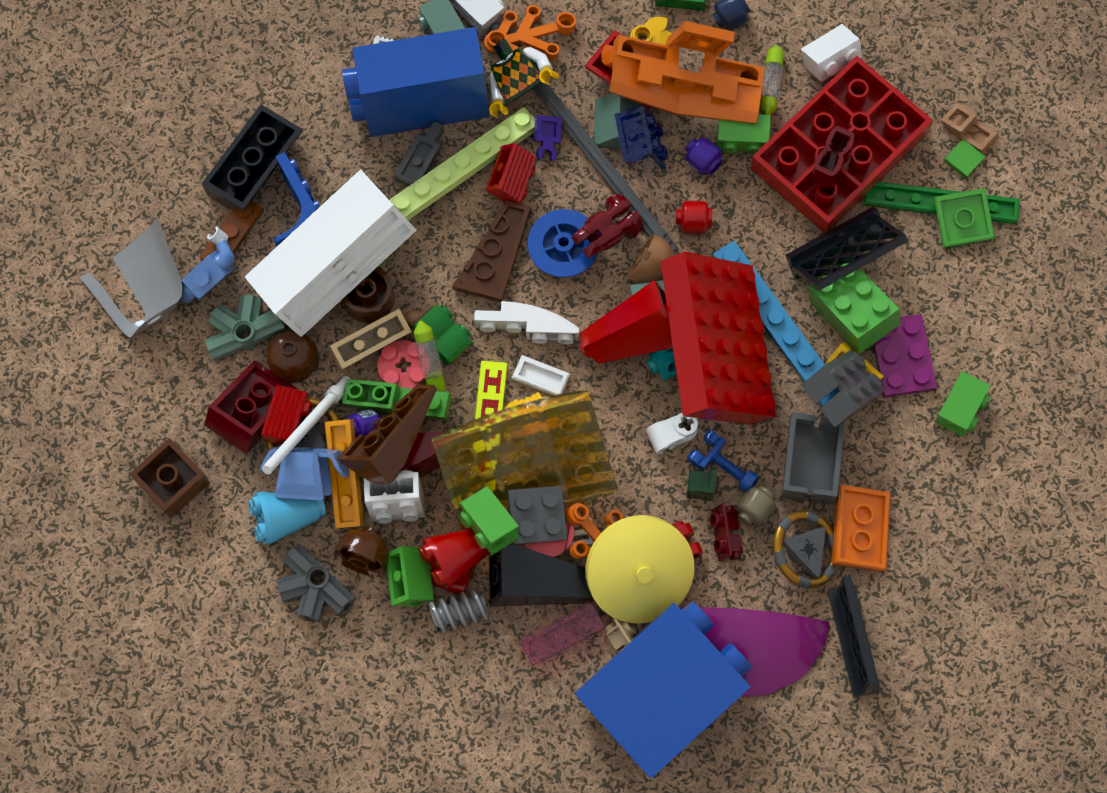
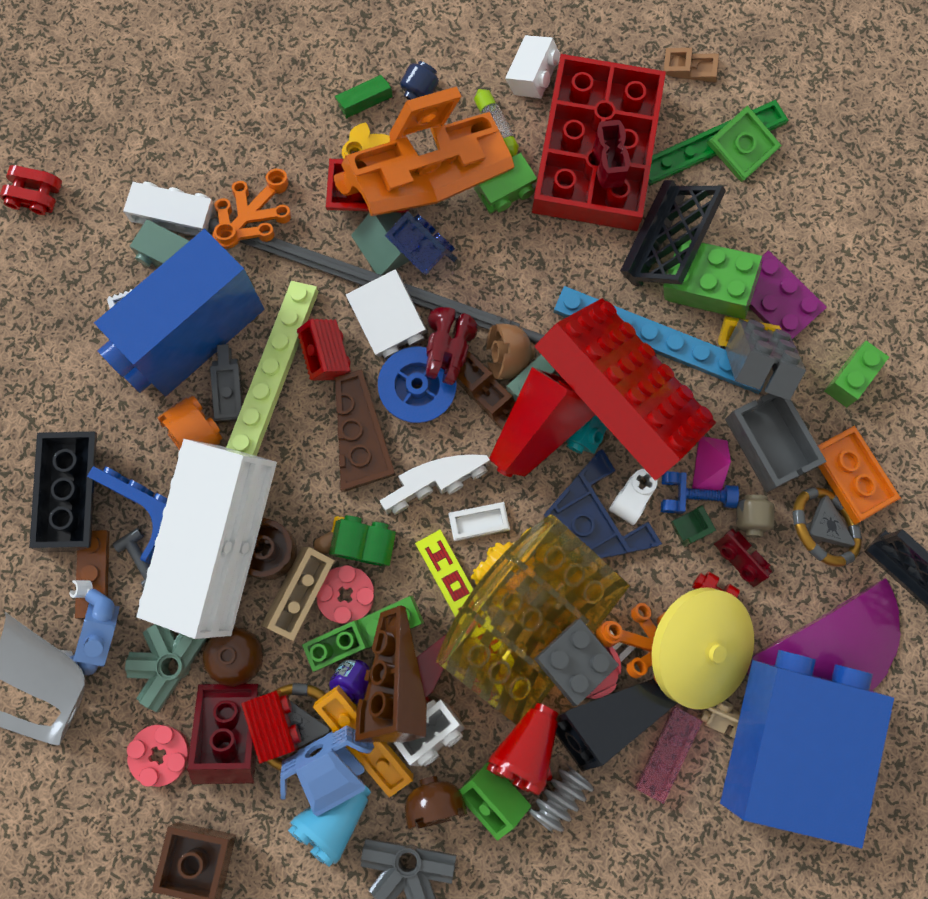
camera: 40 degrees left, 5 degrees up
white bar [262,376,350,474] -> none
clear piece [414,321,446,392] -> none
bright green brick [459,486,519,555] -> none
torso [489,39,559,119] -> none
dark purple plate [533,115,562,161] -> none
red head [676,201,712,234] -> none
dark purple head [685,137,723,175] -> none
bright green brick [935,371,991,437] -> none
bright green piece [944,139,986,178] -> none
none -> dark grey piece [112,527,150,588]
none -> coral plate [127,724,190,787]
none -> orange brick [157,395,223,450]
none -> white brick [346,269,428,359]
none -> reddish brown slope [456,351,515,430]
none -> dark blue wing [543,449,662,562]
none -> dark pink slope [692,436,731,491]
none -> bright green brick [824,341,889,408]

